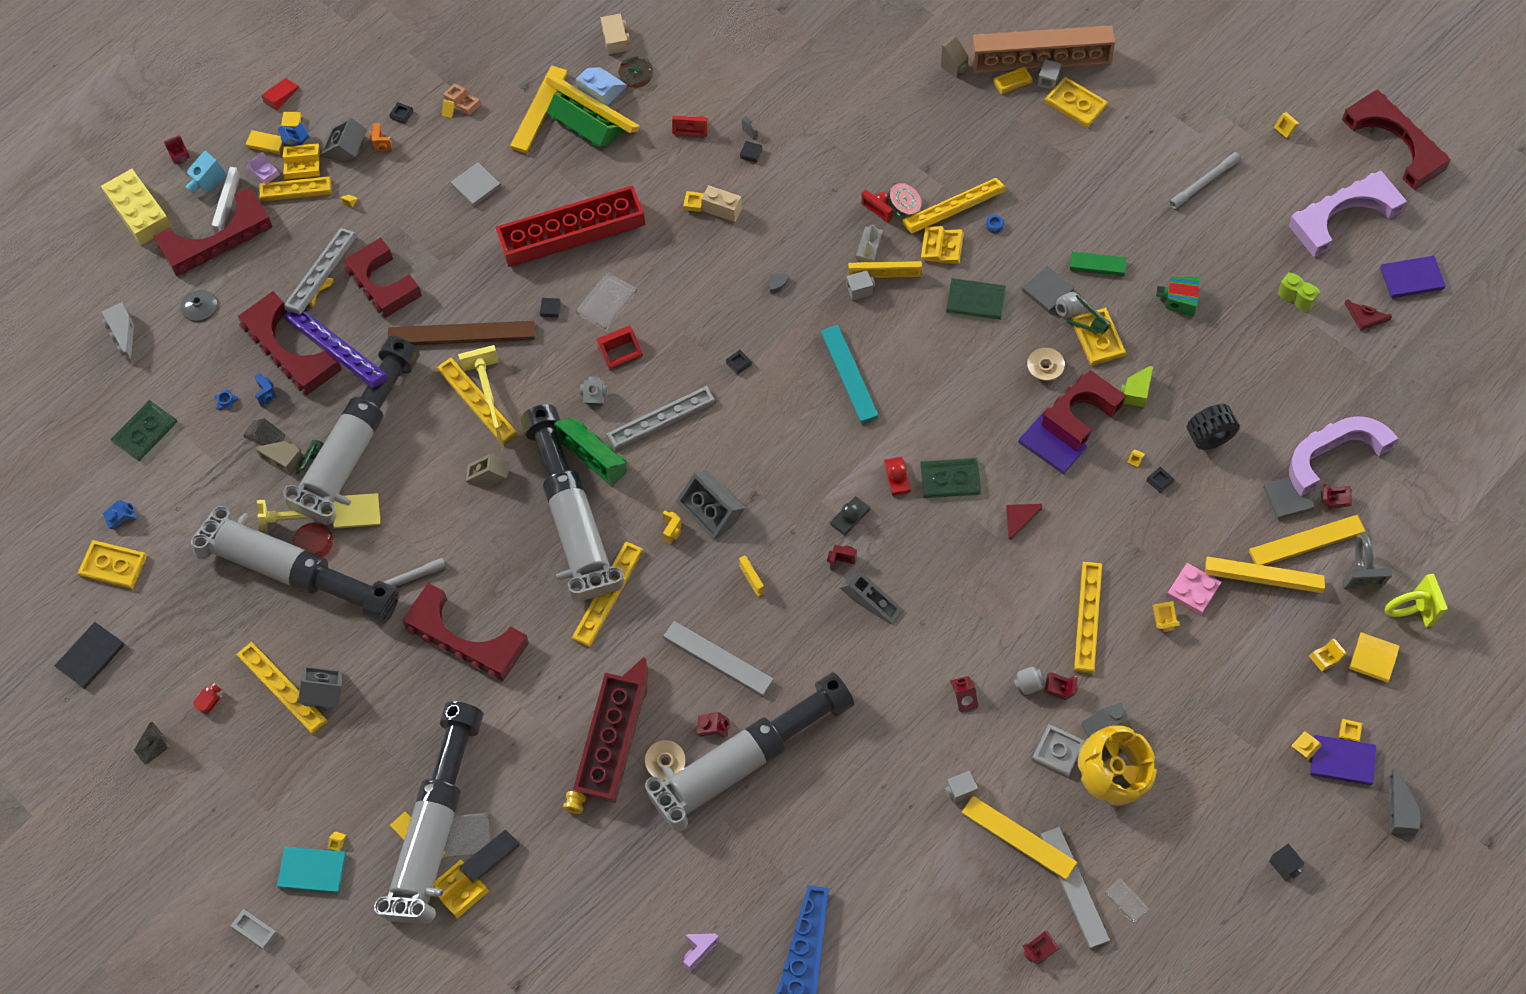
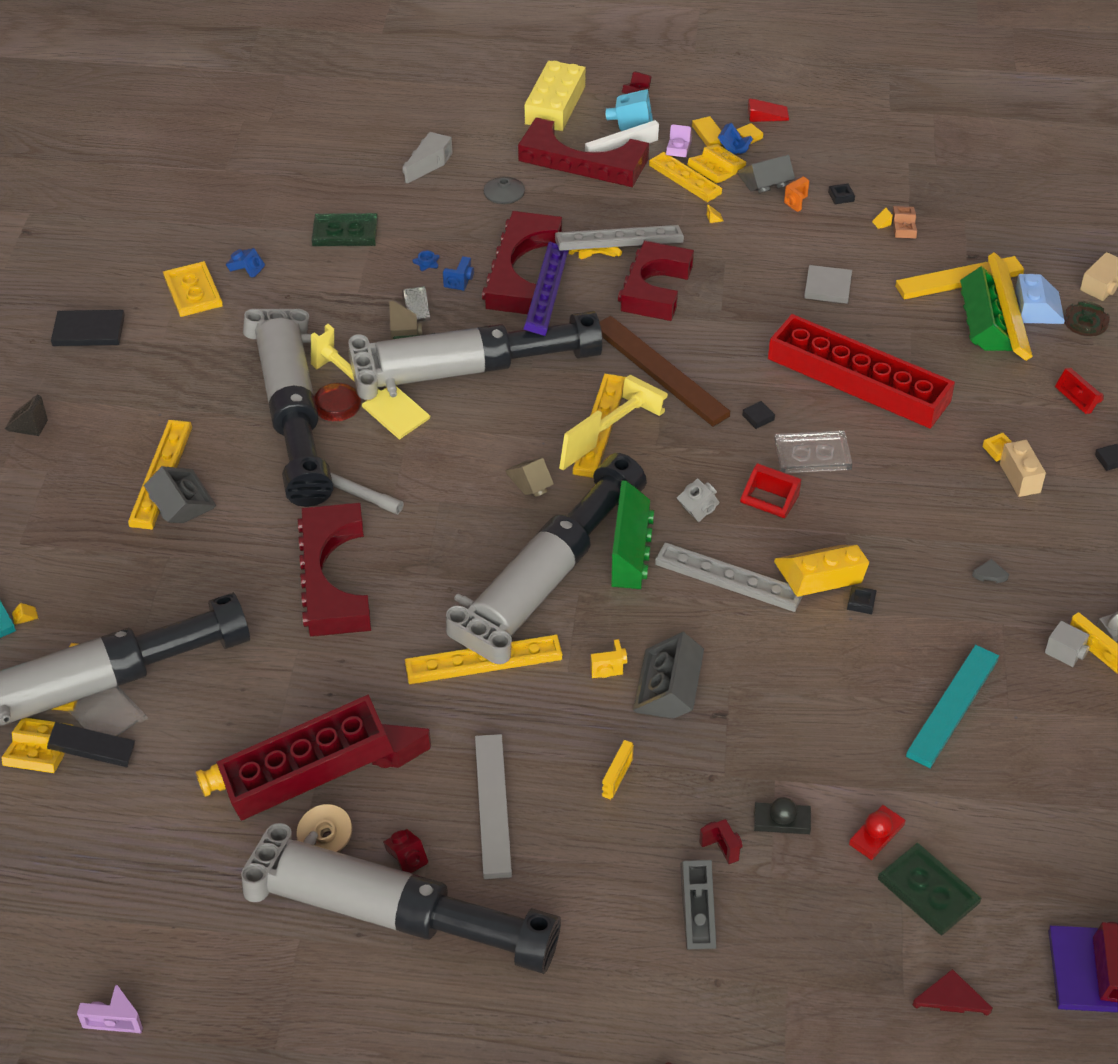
camera: 50 degrees right, 15 degrees down
red arm [193,683,222,714] -> none
none -> yellow slope [774,545,869,597]

